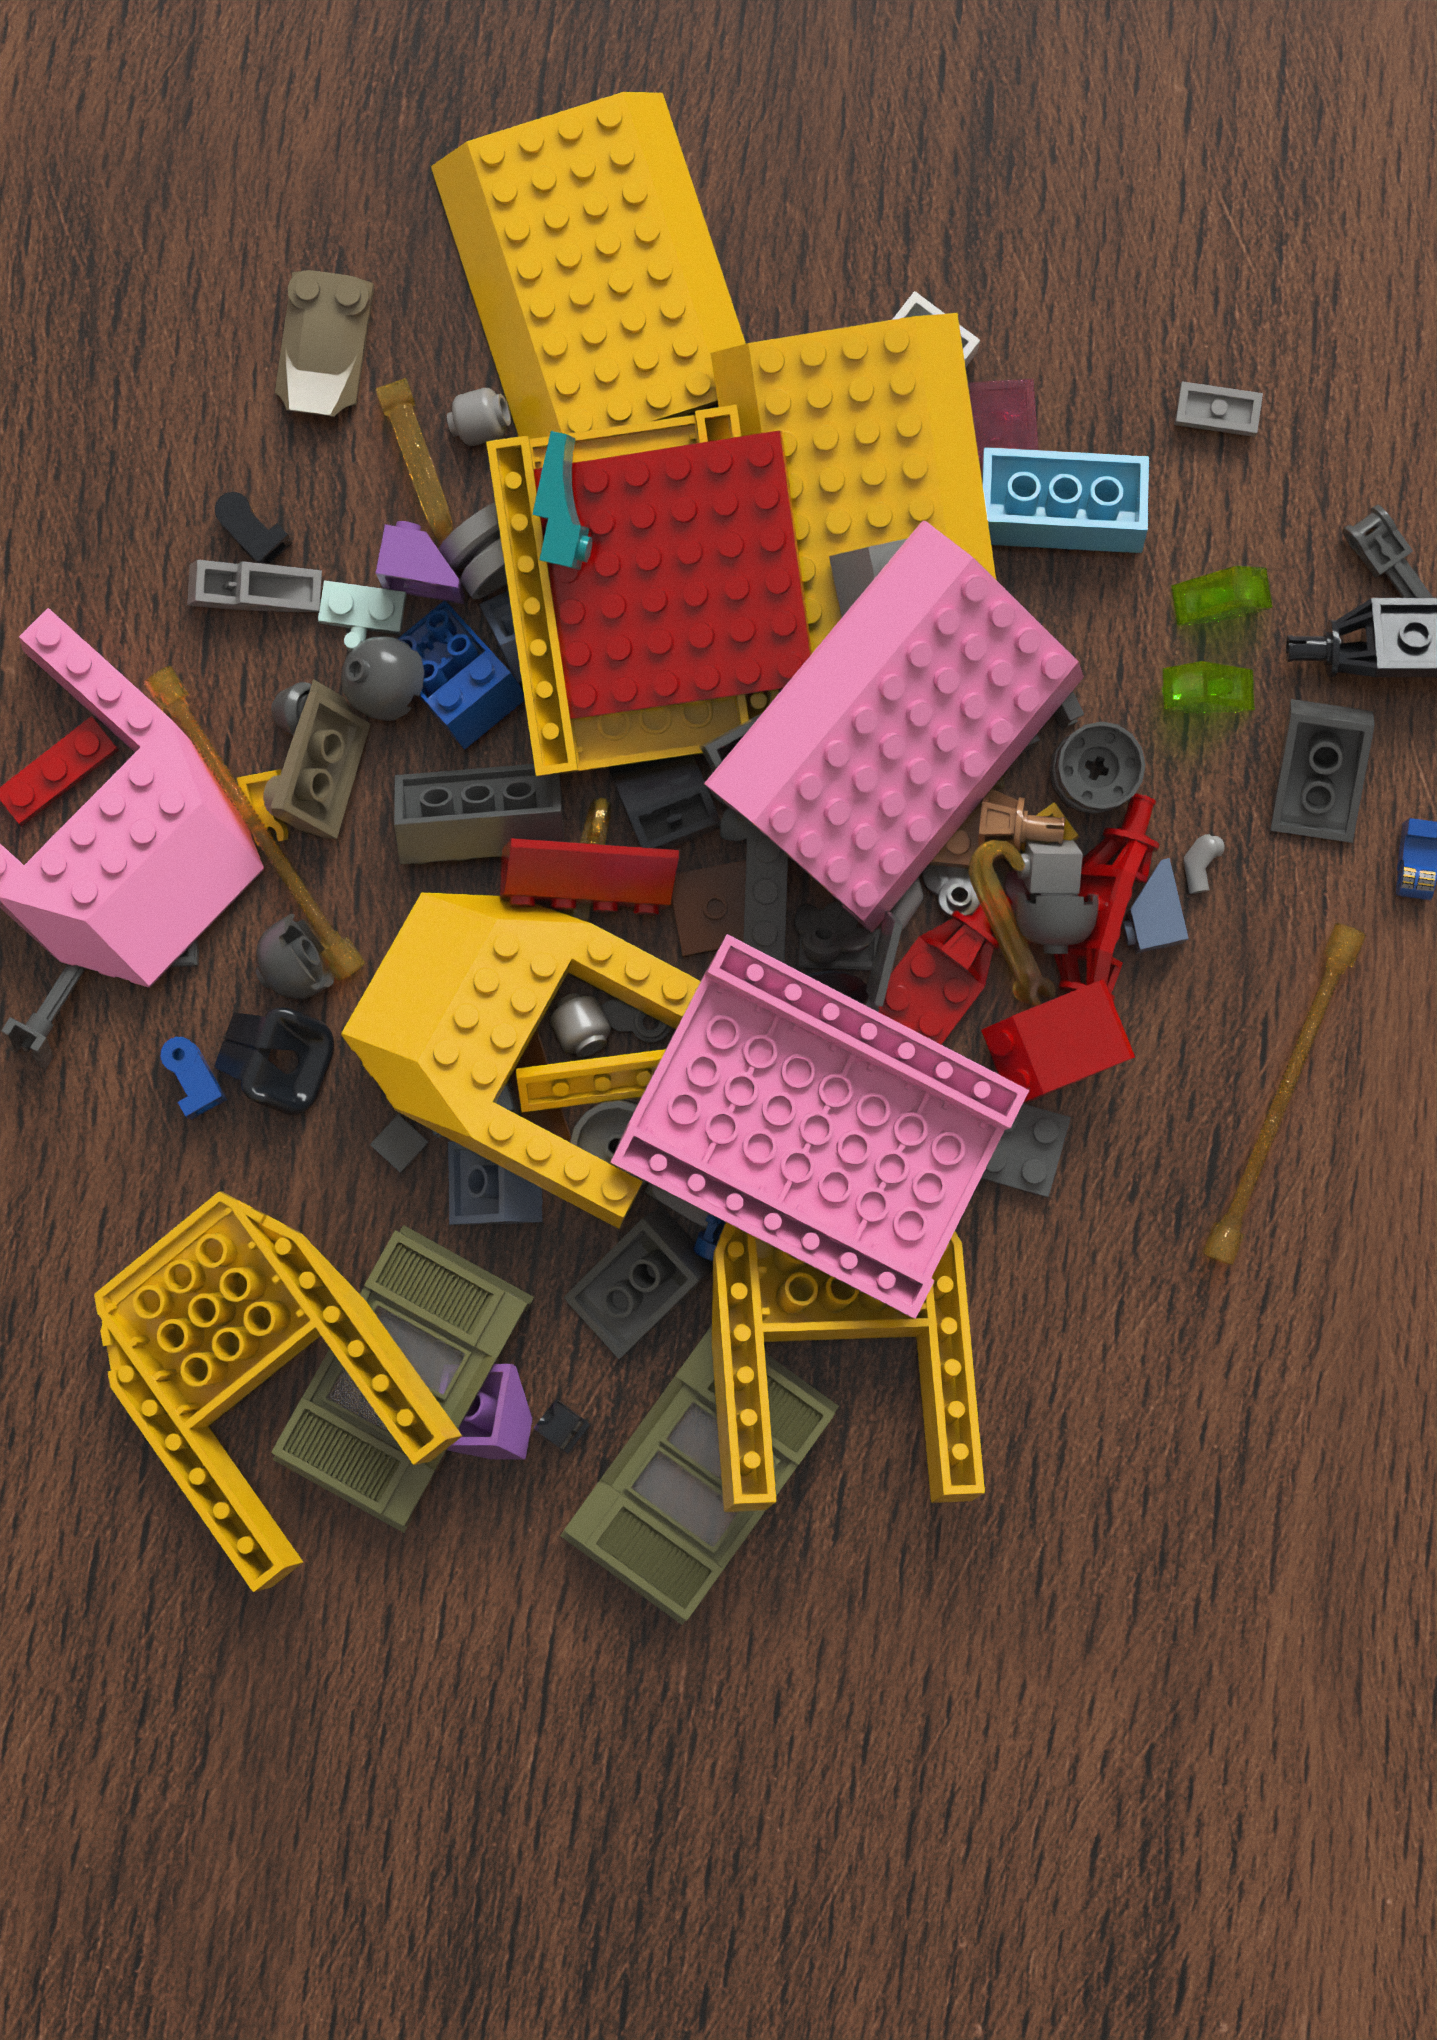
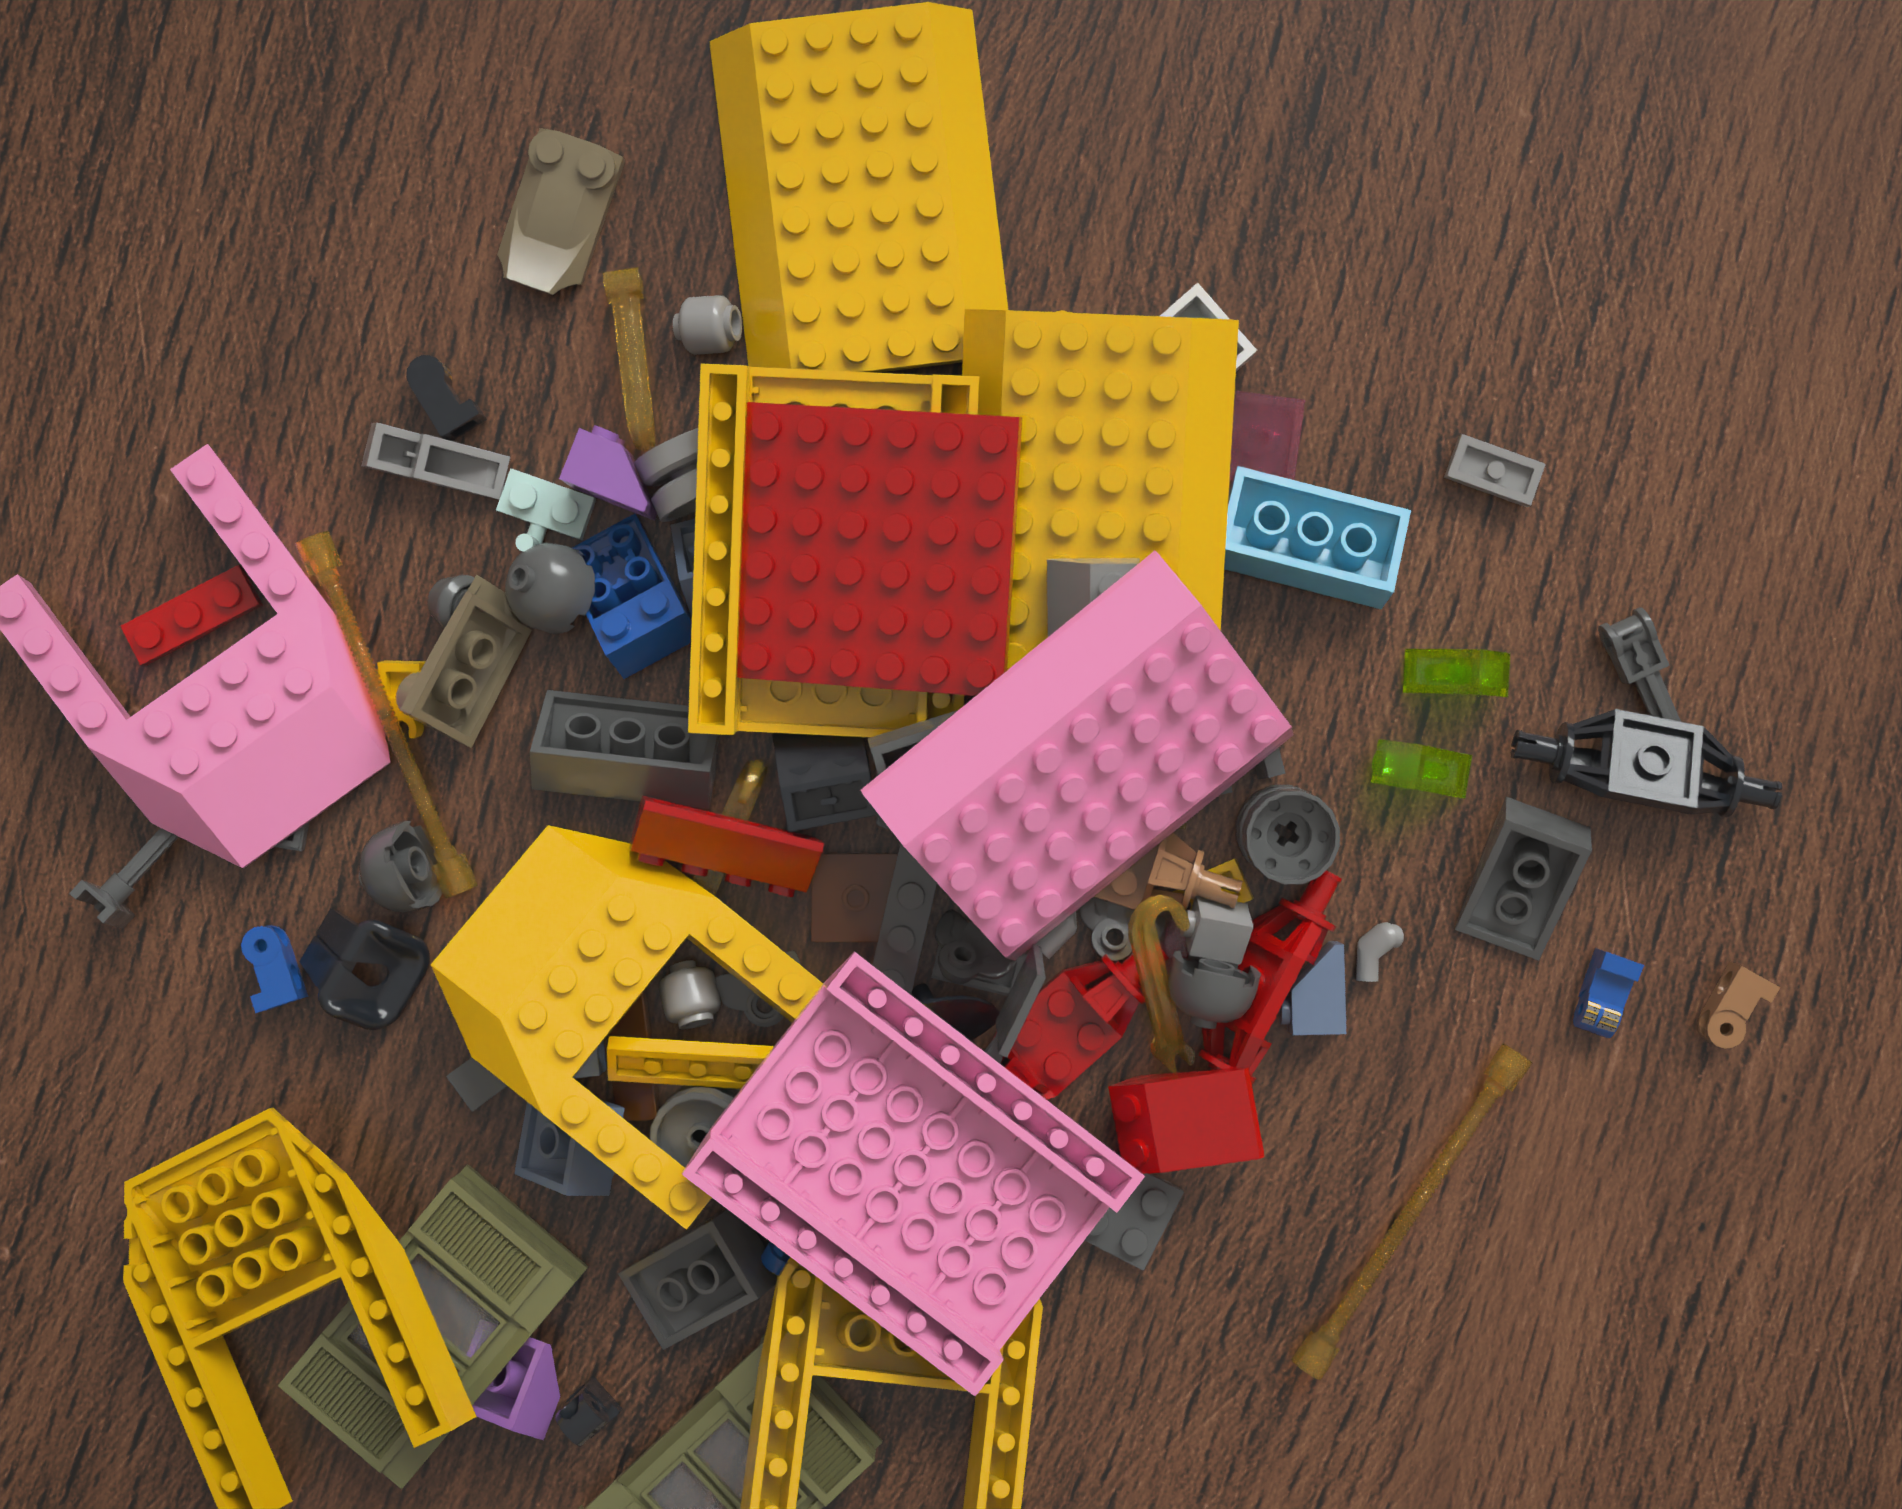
camera: 10 degrees right, 5 degrees up
teal slope [532,431,593,570] -> none

